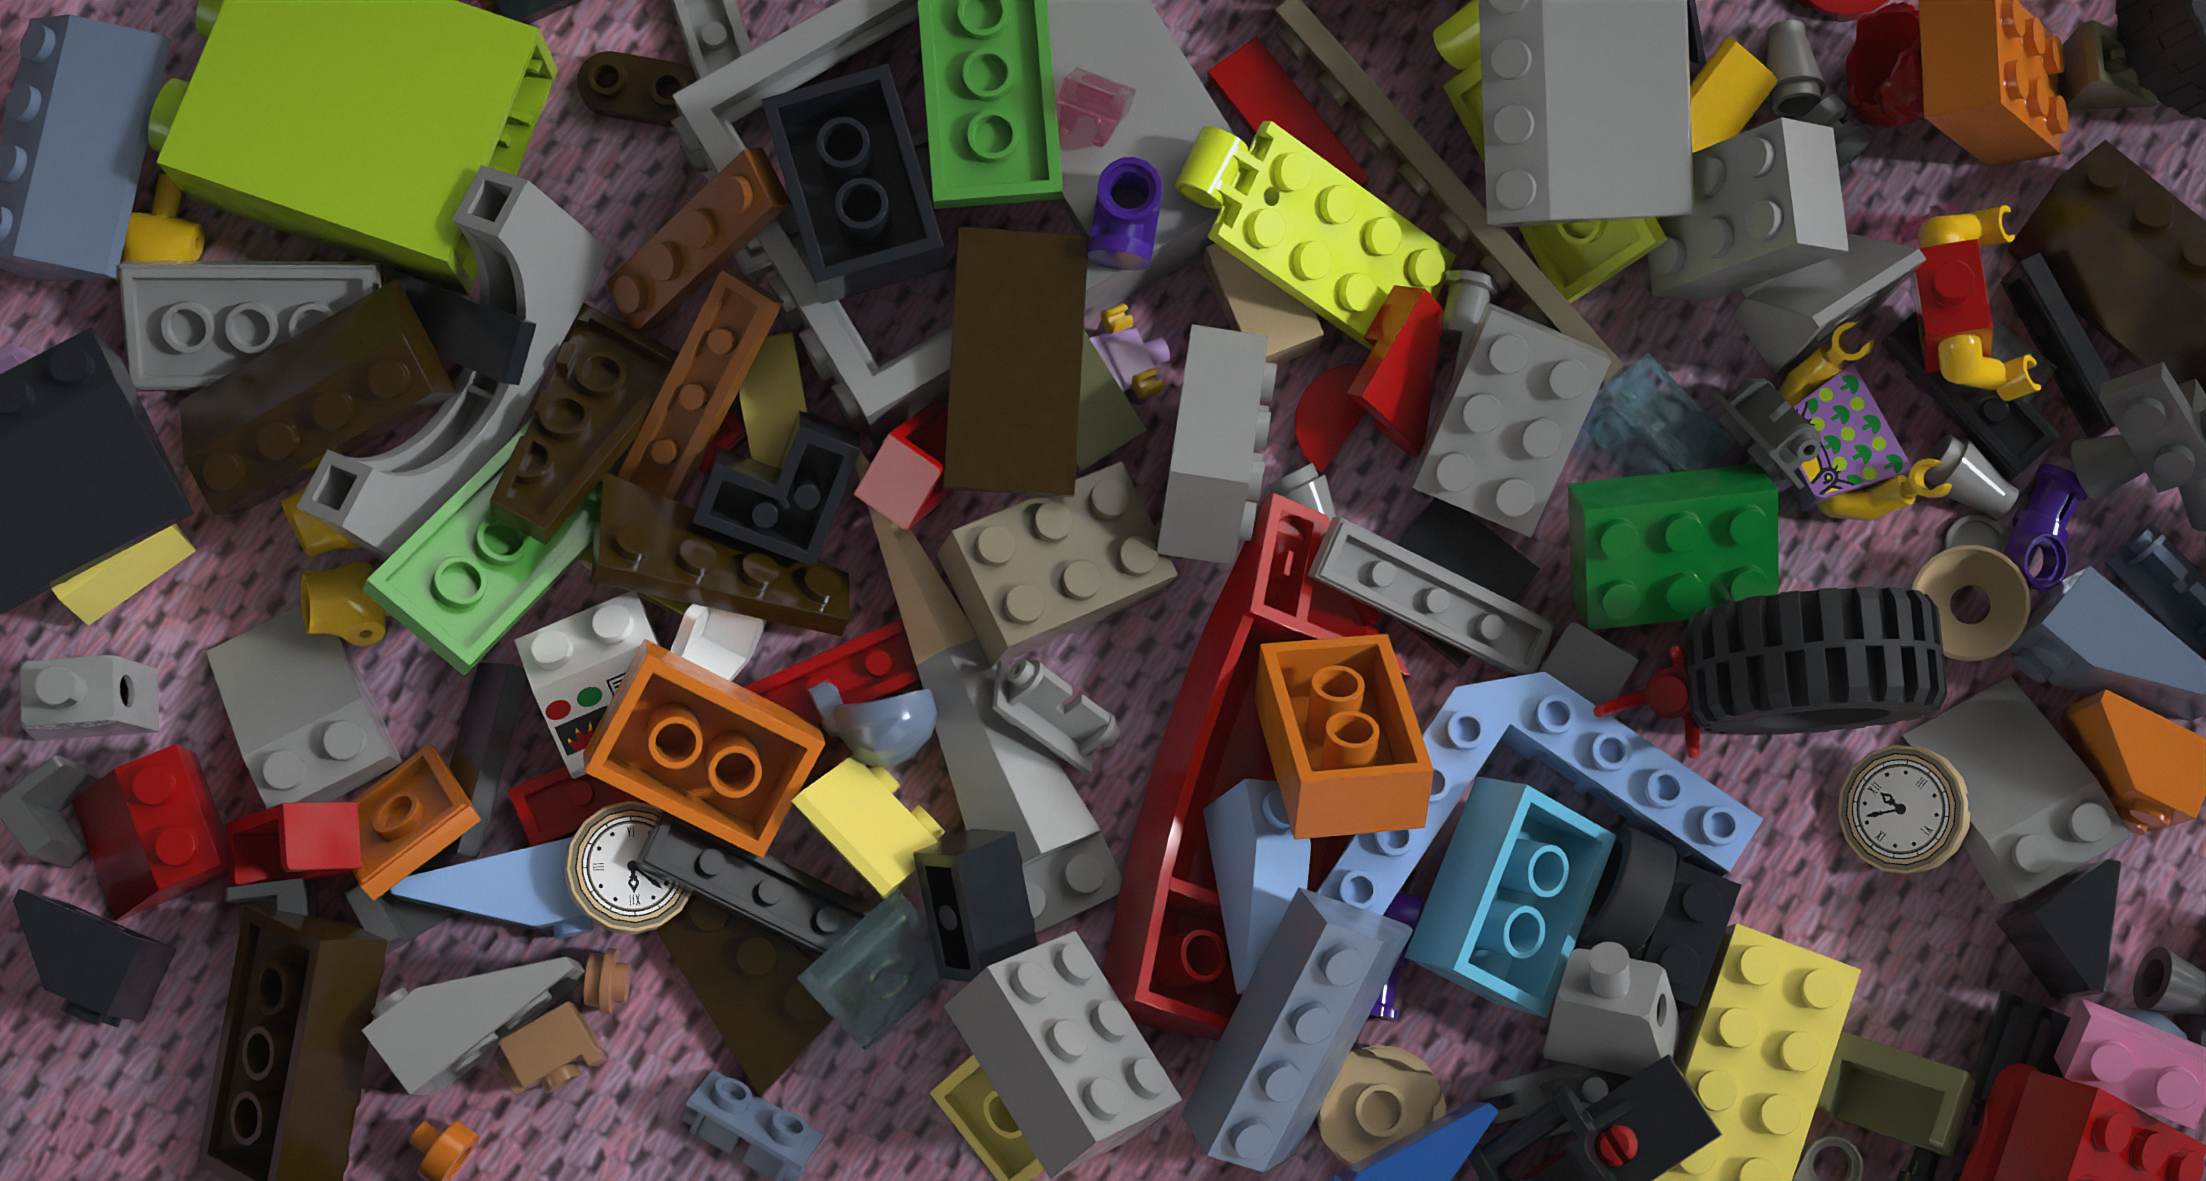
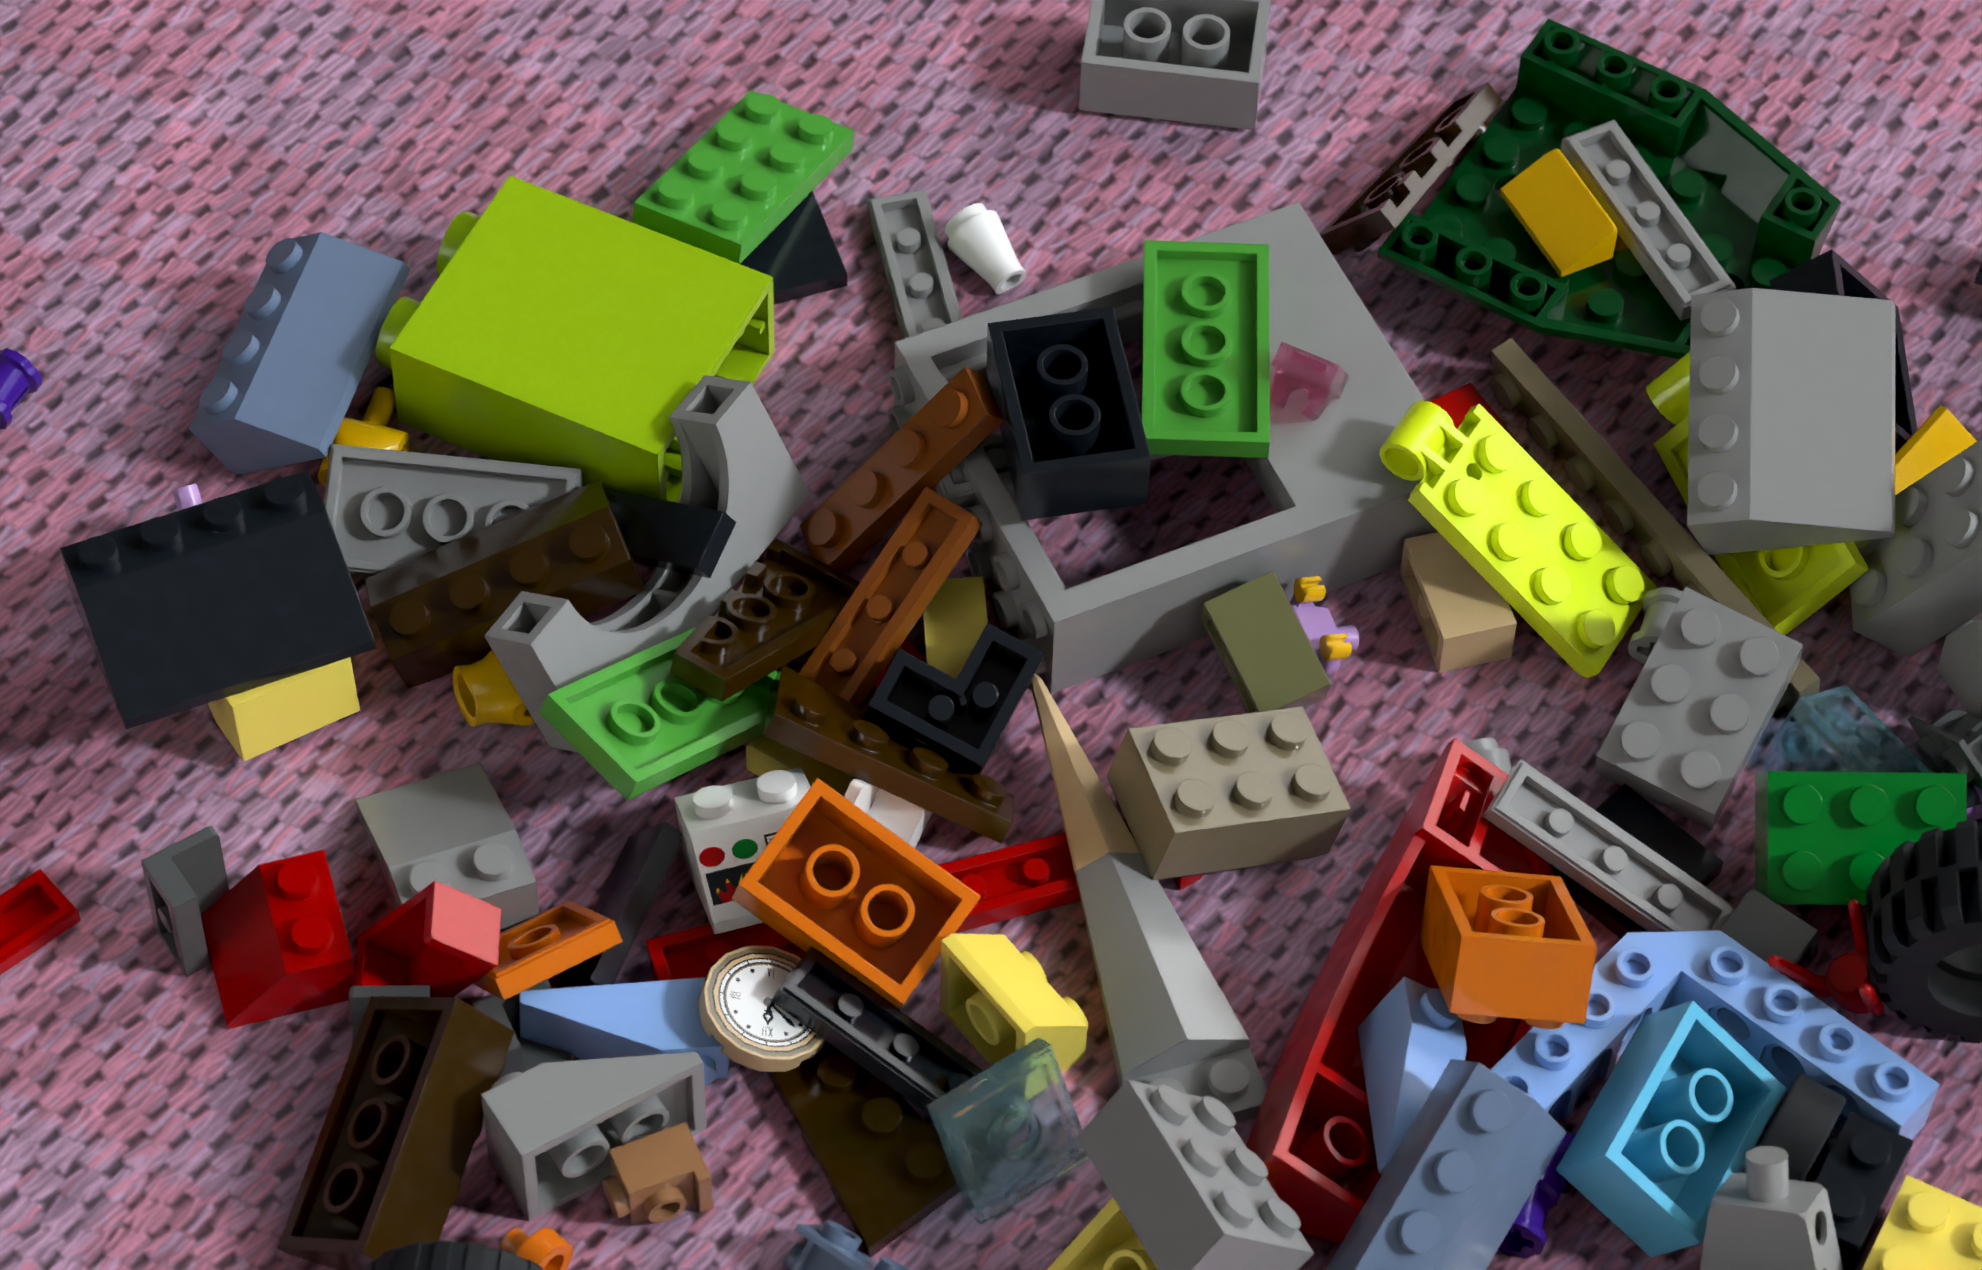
camera: 10 degrees right, 25 degrees down
black slope [13,889,177,1027] -> none
light grey torso [20,655,159,741] -> none
yellow piece [300,561,392,647] -> none
dark brown plate [577,51,697,127] -> none
nougat plate [584,948,631,1014] -> none
sand blue piece [808,680,938,768] -> none
panel [854,399,955,531] -> none
black brick [913,829,1038,982] -> none
dark brown tile [943,227,1089,497] -> none
light grey hinge [992,658,1120,776] -> none
dark purple piece [1087,157,1162,271] -> none
light grey brick [1157,324,1277,565] -> none
red tile [1294,363,1368,477] -> none
red slope [1347,285,1444,458] -> none

